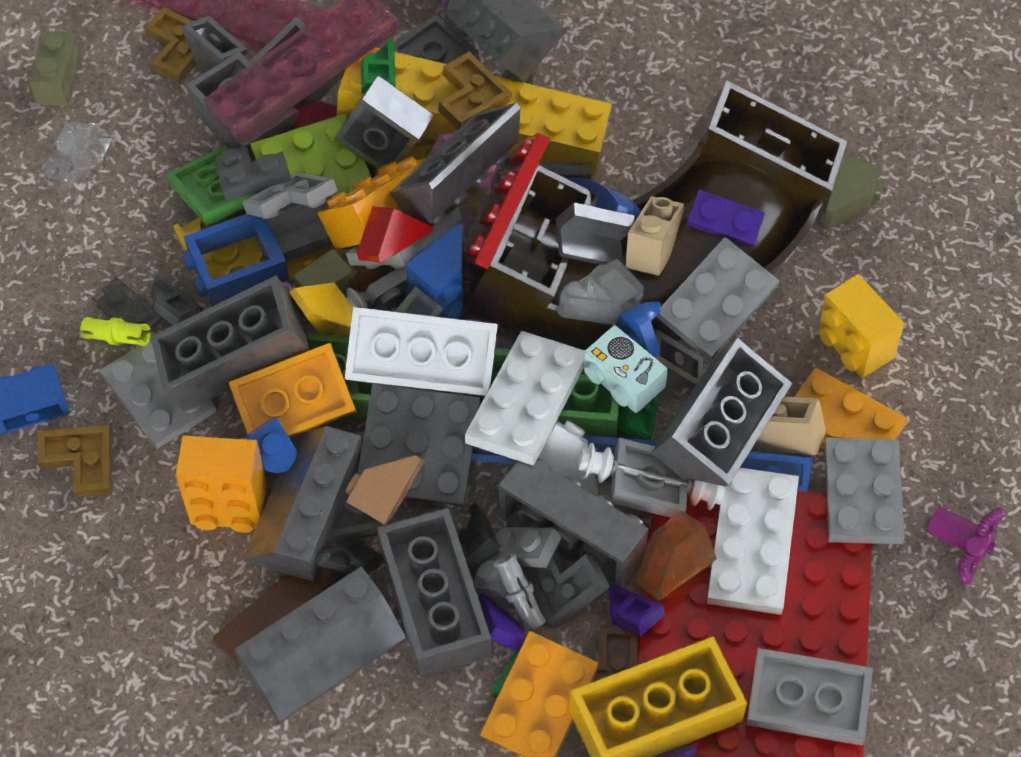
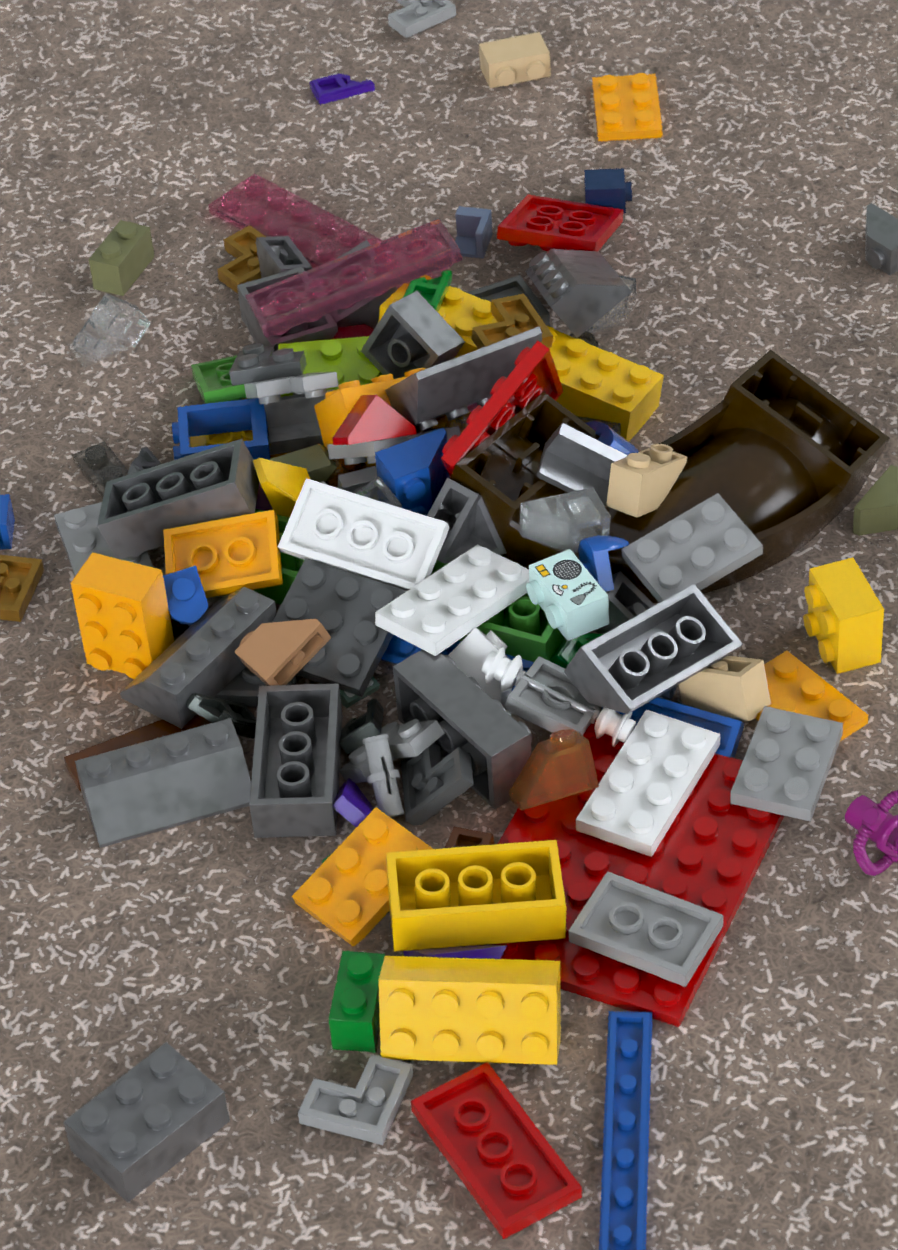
camera: 20 degrees right, 15 degrees down
neon yellow pin [80,317,151,347] -> none
dark purple tile [608,584,665,636] -> none
dark purple plate [686,190,765,248] -> none
none -> flat silver slope [427,478,507,564]

